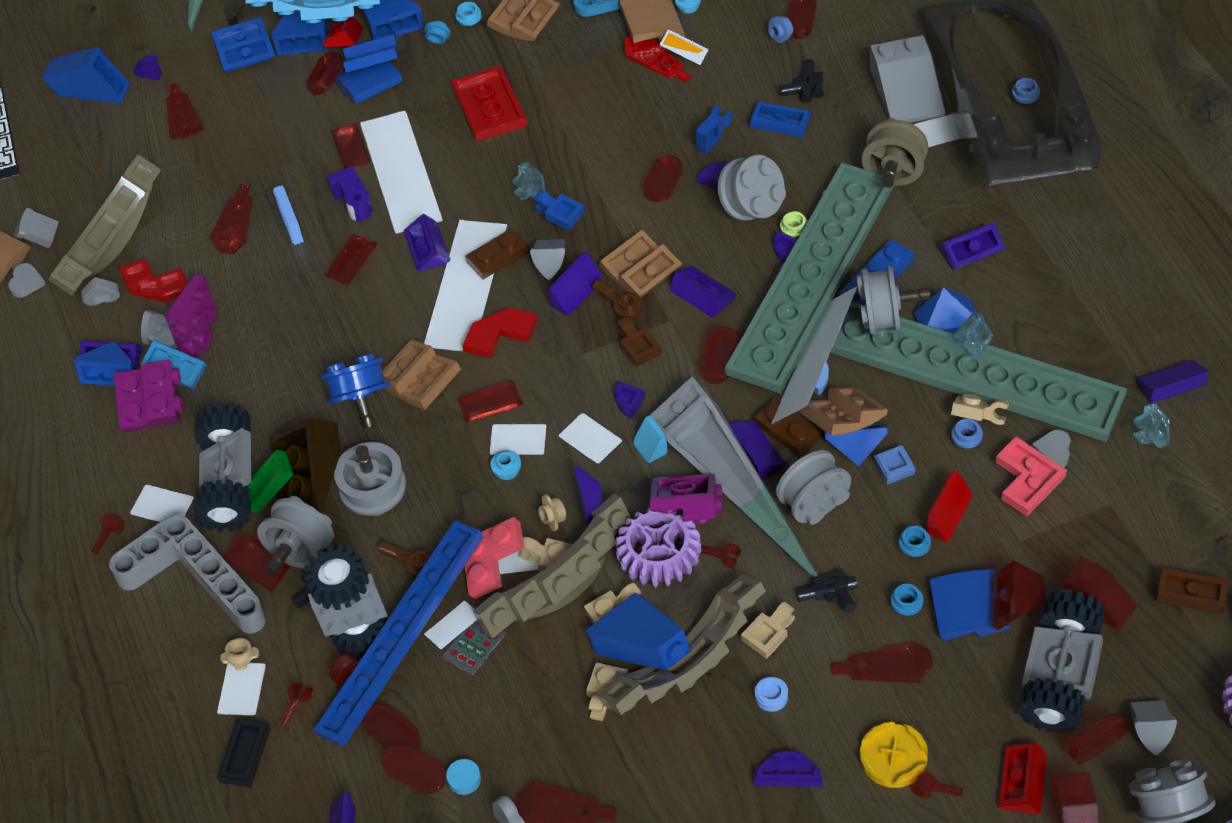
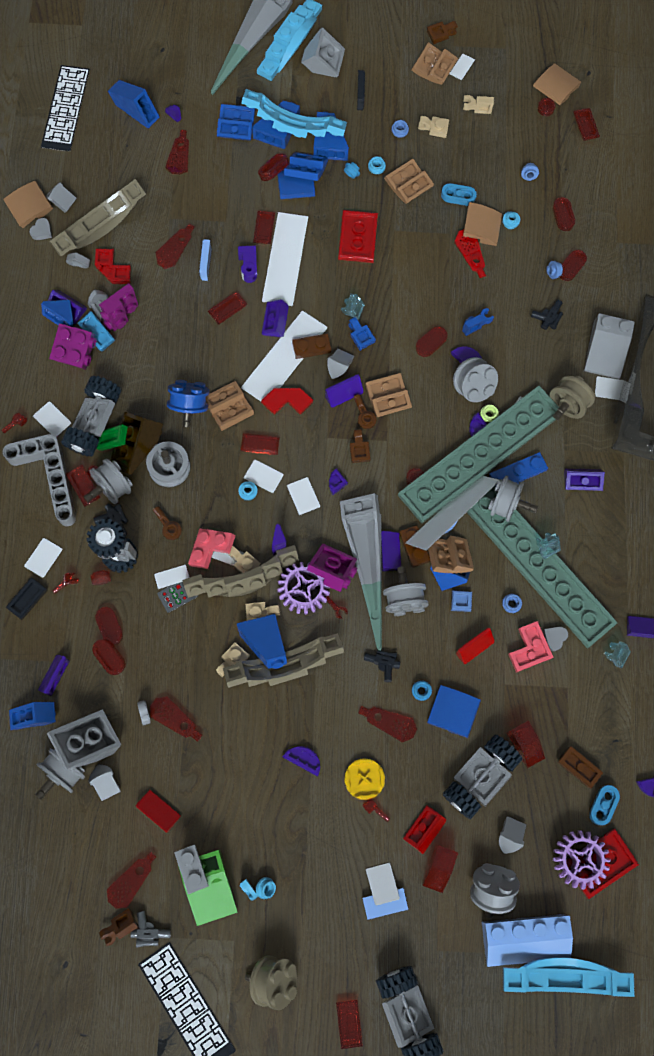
camera: 15 degrees right, 20 degrees up
tan plate [220,638,259,671] -> none
blue plate [314,521,484,748] -> none
red slope [323,16,363,47] -> none
medium azure tile [446,759,481,795] -> none
tan plate [538,495,566,531] -> none
medium azure slope [633,415,667,463] -> none
sticker [660,30,708,65] -> none
dark purple slope [670,266,736,317] -> none
clear red tile [700,326,738,384] -> none
tan plate [741,602,795,659] -> none
blue tile [750,102,811,138] -> none
light blue tile [755,677,788,712] -> none
dark azure plate [899,526,931,557] -> none
blue slope [914,287,980,332] -> none
tan plate [951,393,1009,425] -> none
clear red slope [992,560,1045,631] -> none
clear red tile [1068,713,1129,764] -> none

